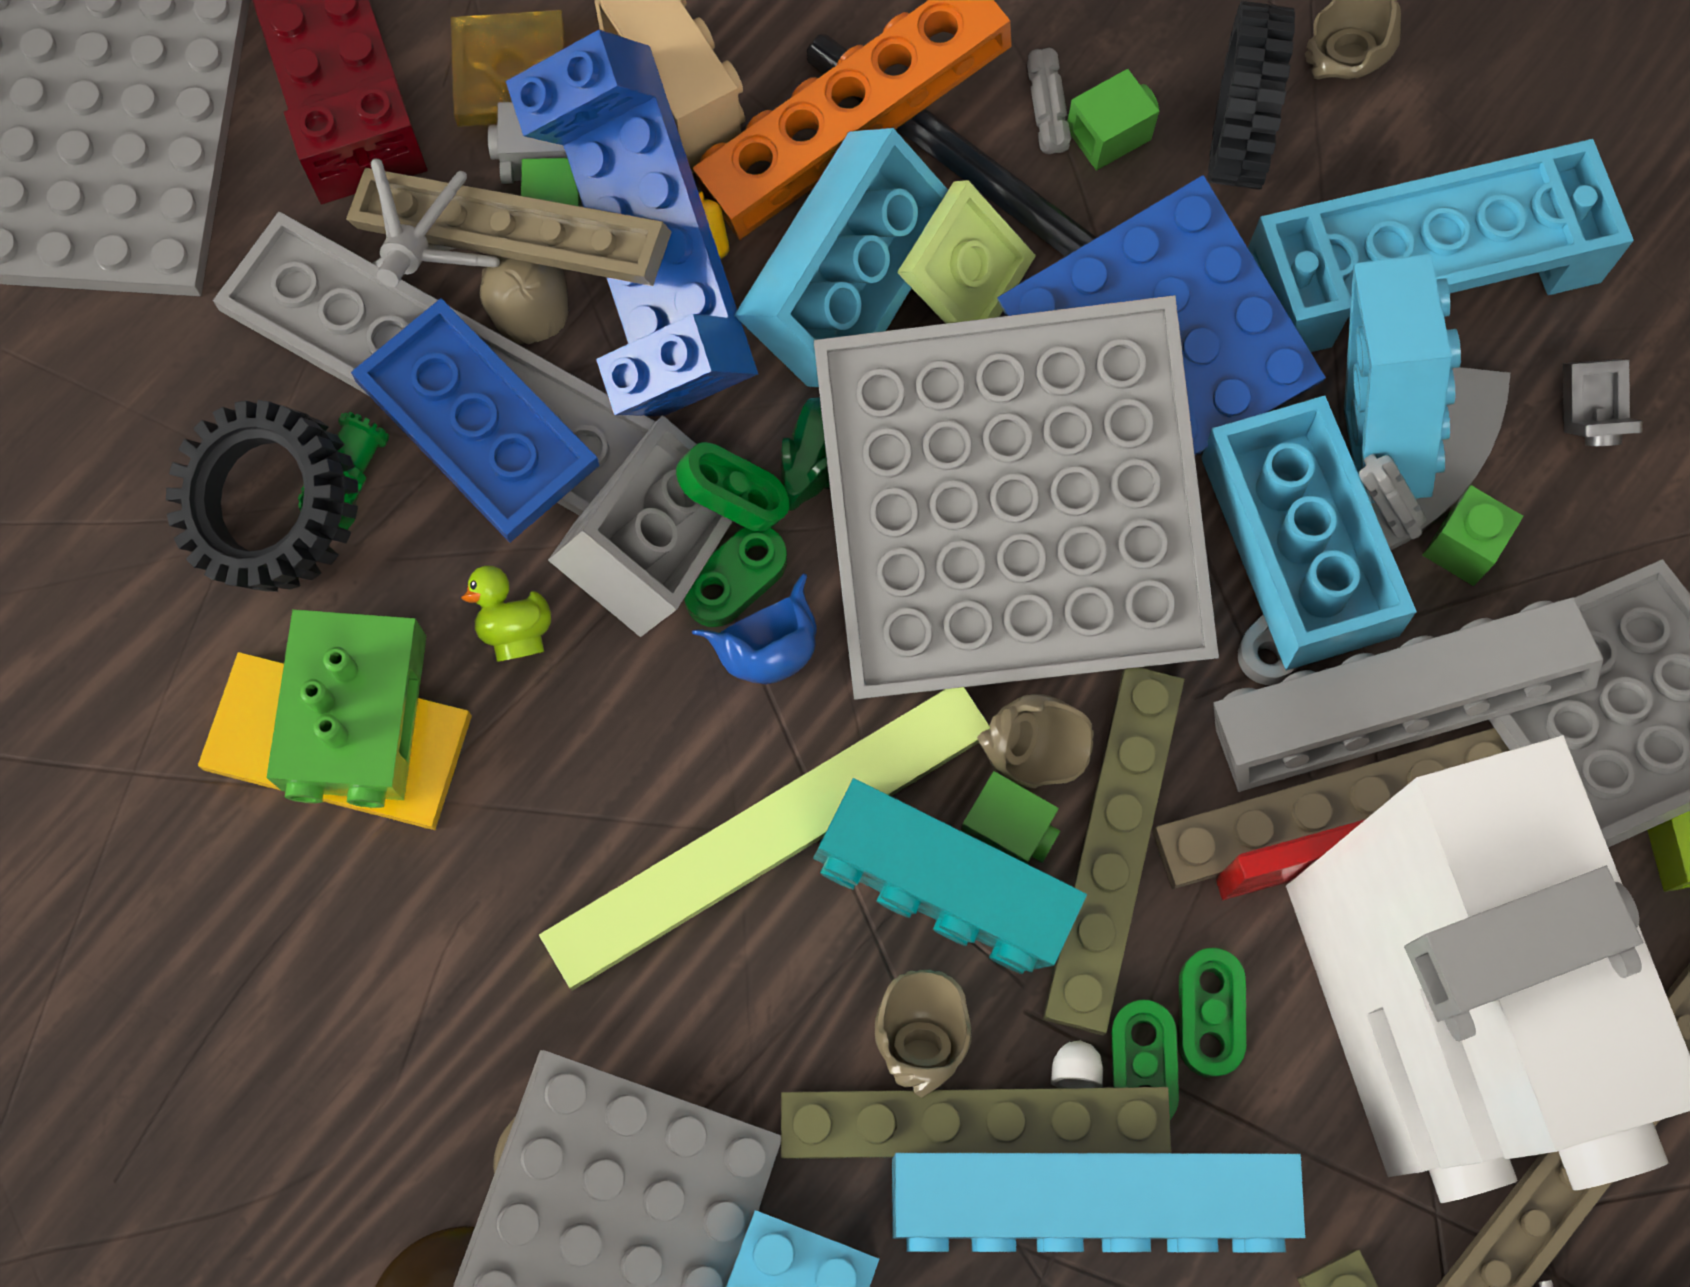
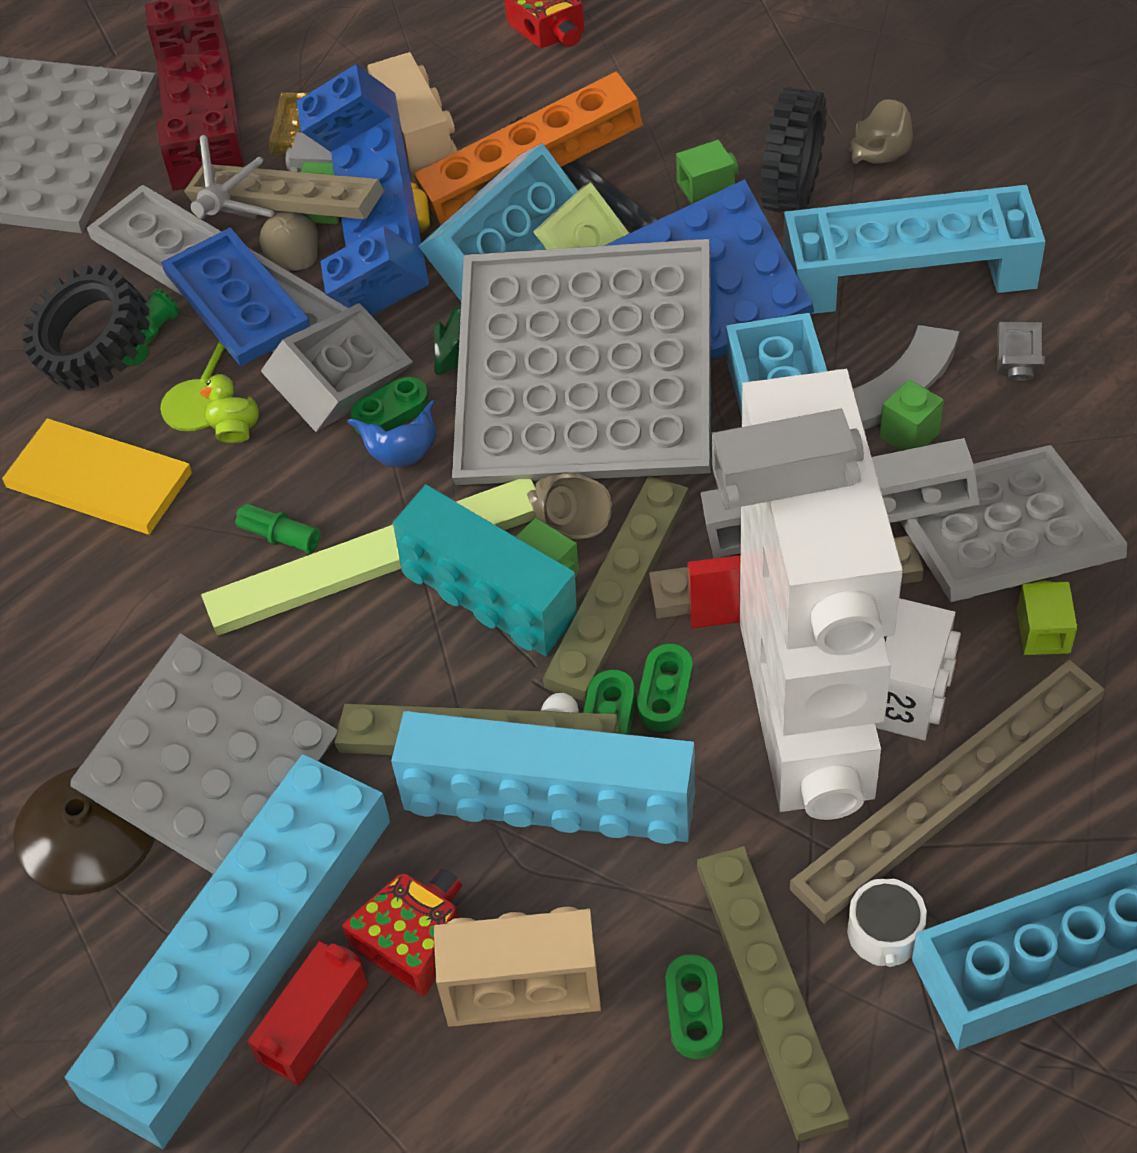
camera: 15 degrees right, 20 degrees down
bright green piece [266,609,427,808] -> none
green plate [676,442,789,532] -> none
dark tan hair [875,970,972,1098] -> none
light grey axle [1027,48,1071,154] -> none
medium azure brick [1344,254,1461,503] -> none
light grey axle [1359,454,1427,539] -> none
none -> lime piece [161,341,225,431]
none -> green axle [235,504,321,554]

